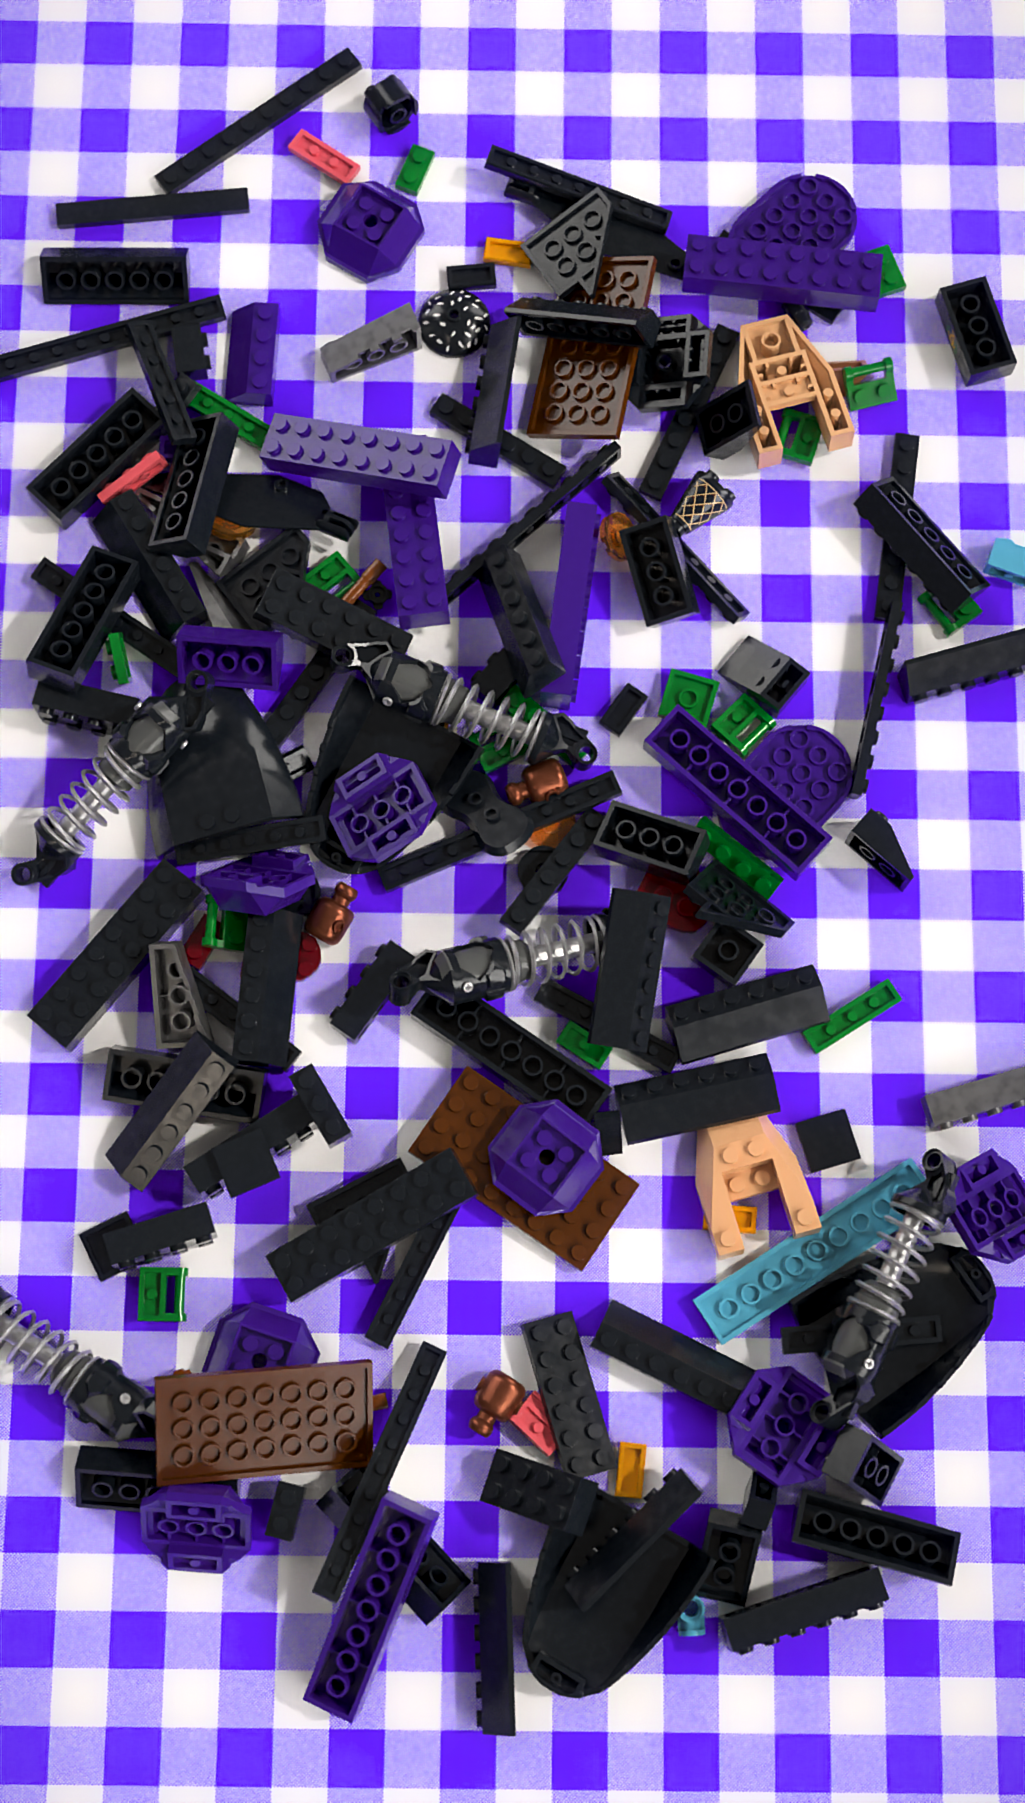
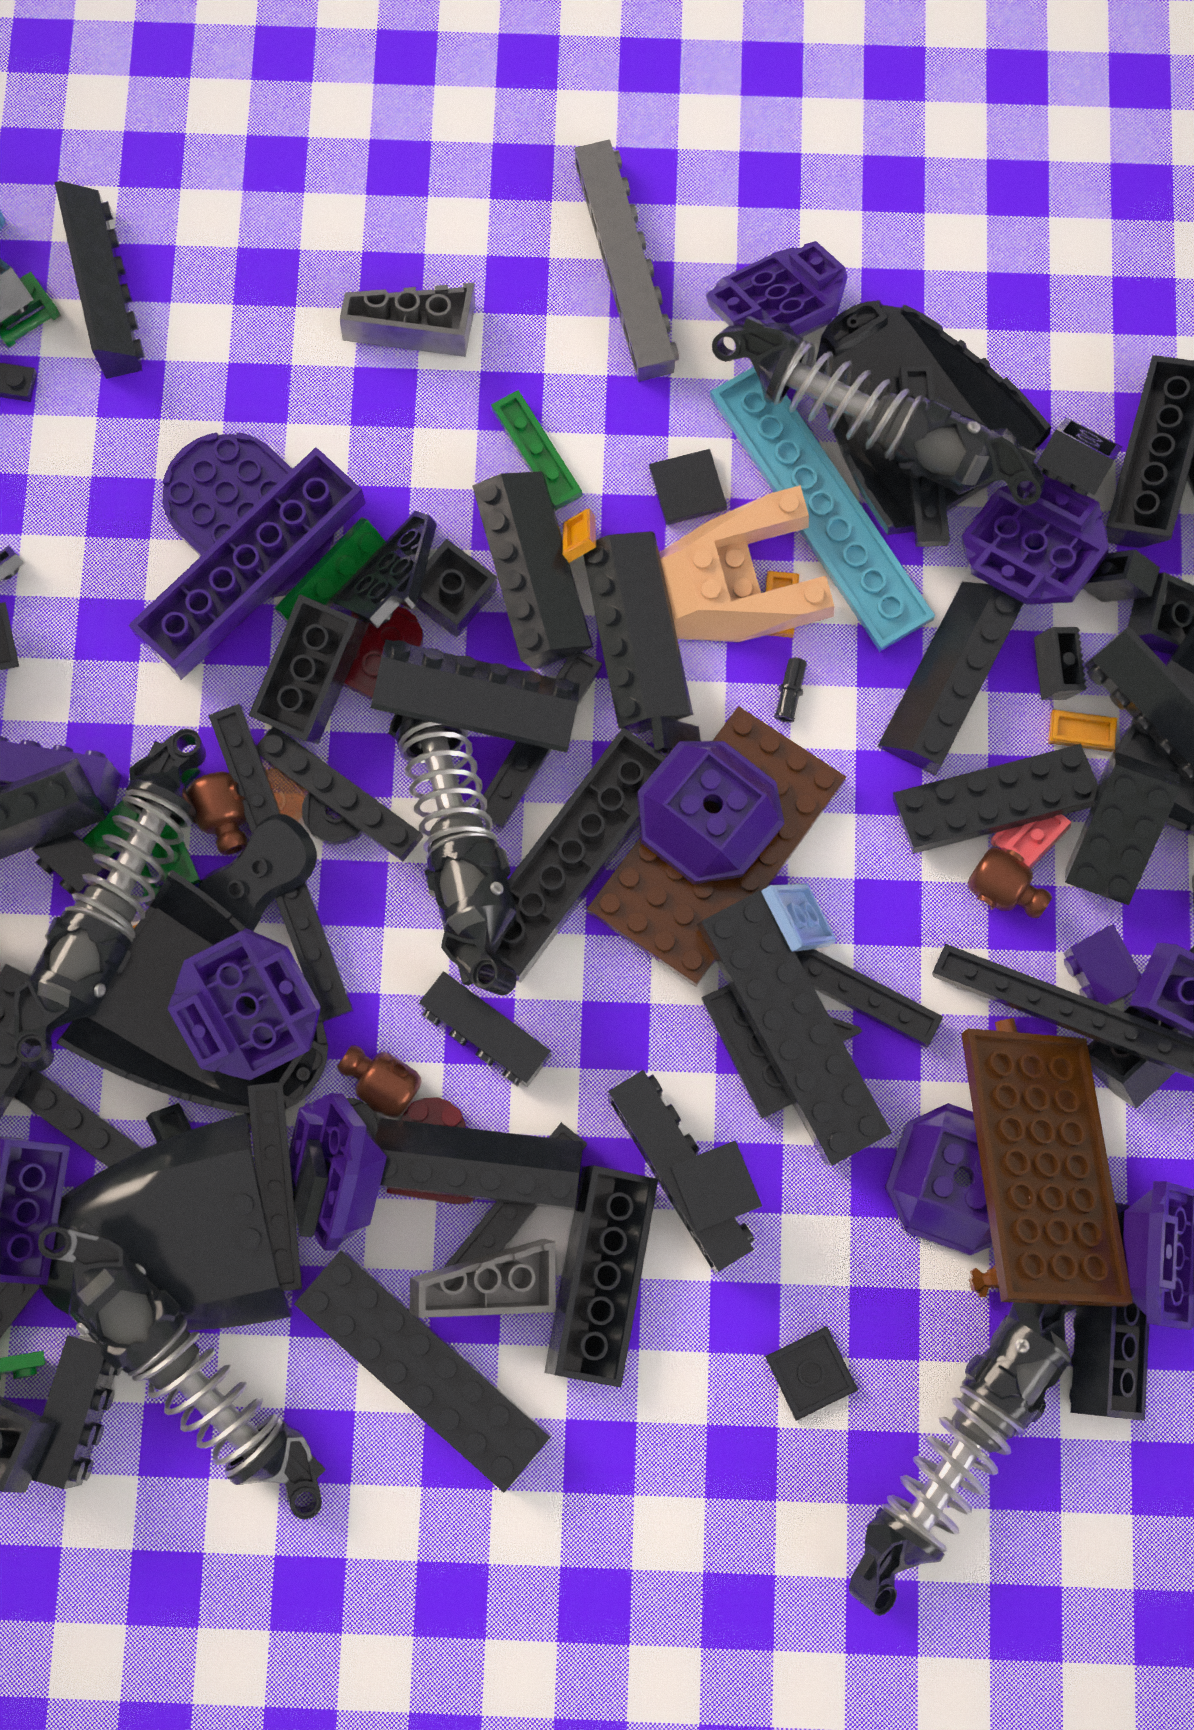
camera: 85 degrees left, 0 degrees up
black brick [102,1201,218,1273] -> none
black slope [105,1030,240,1192] -> none
green plate [138,1267,189,1322] -> none
dark red plate [184,913,221,971] -> none
green plate [201,894,248,953] -> none
black brick [264,1480,307,1542] -> none
black brick [288,1063,353,1149] -> none
green plate [555,1020,613,1071] -> none
black tile [599,683,648,737] -> none
green plate [657,668,720,728] -> none
green plate [710,693,777,758] -> none
black slope [717,635,811,719] -> none
black slope [844,808,914,892] -> none
black plate [847,600,905,800] -> none
none -> black tile [293,1139,329,1237]
none -> flat silver wedge [339,282,476,357]
none -> light orange tile [563,508,596,563]
none -> light blue tile [761,883,837,952]
none -> black axle [774,657,807,723]
none -> black brick [1034,627,1087,700]
none -> dark purple slope [1063,924,1142,1006]

